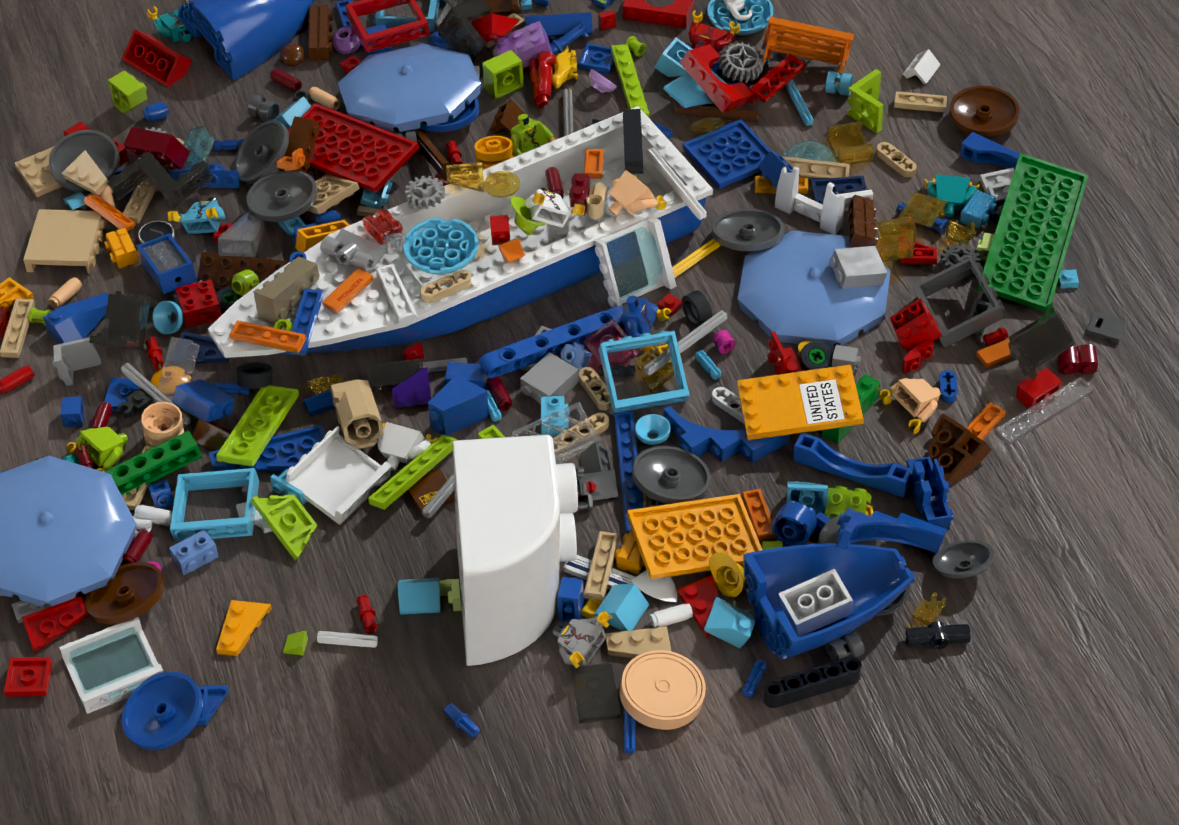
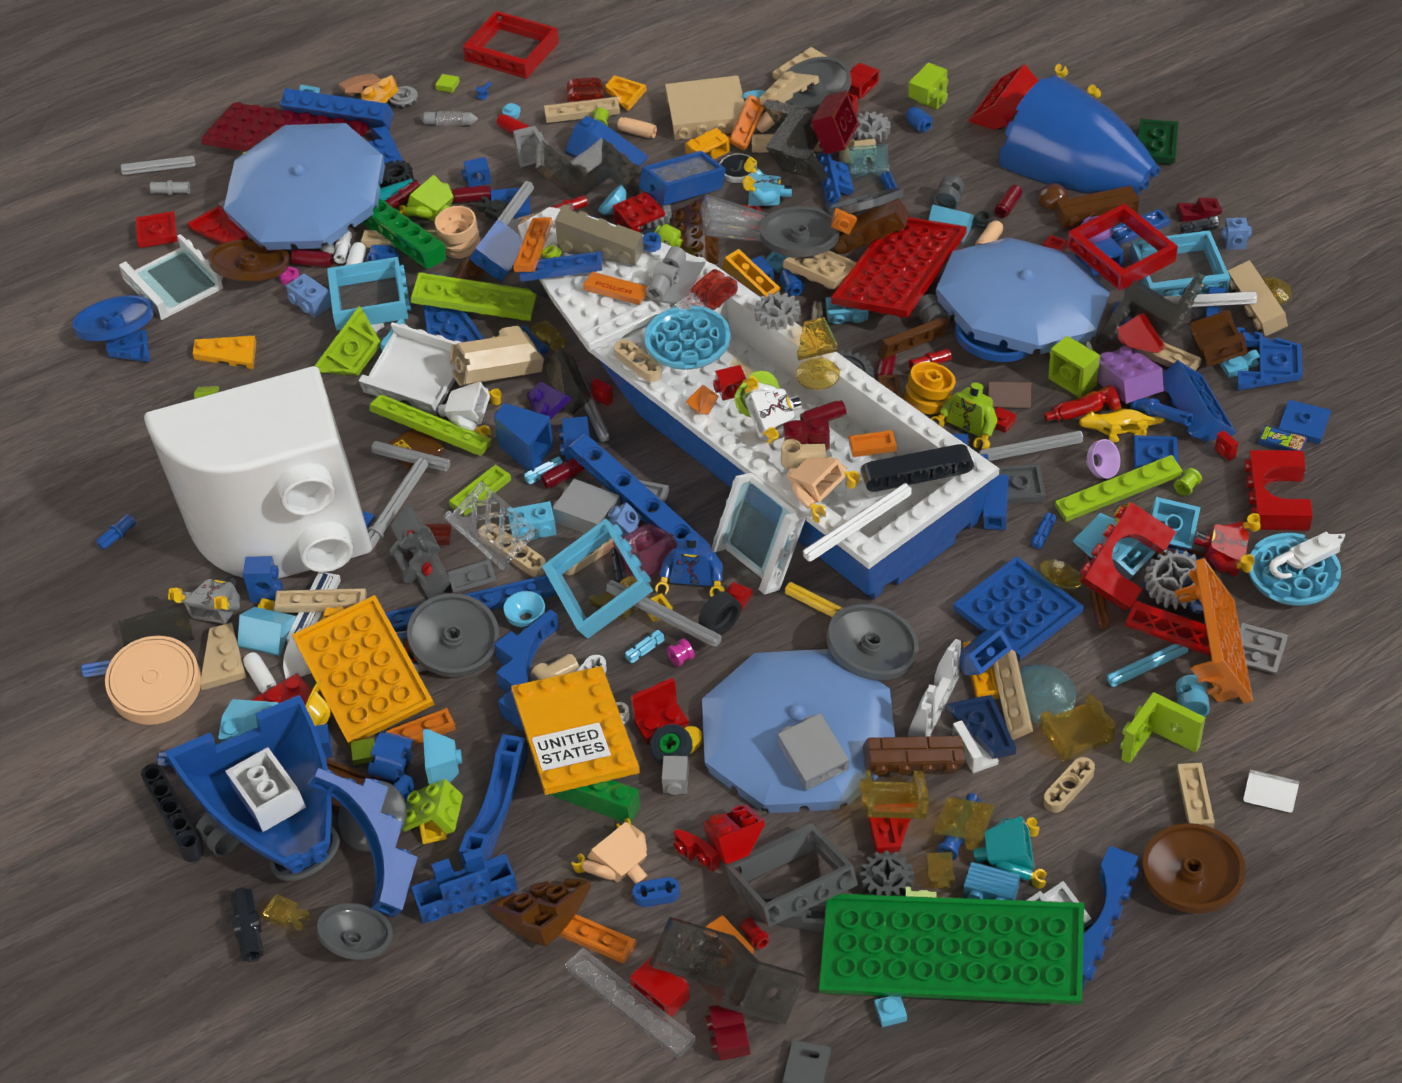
camera: 80 degrees right, 0 degrees up
none -> tan piece [530,654,580,681]

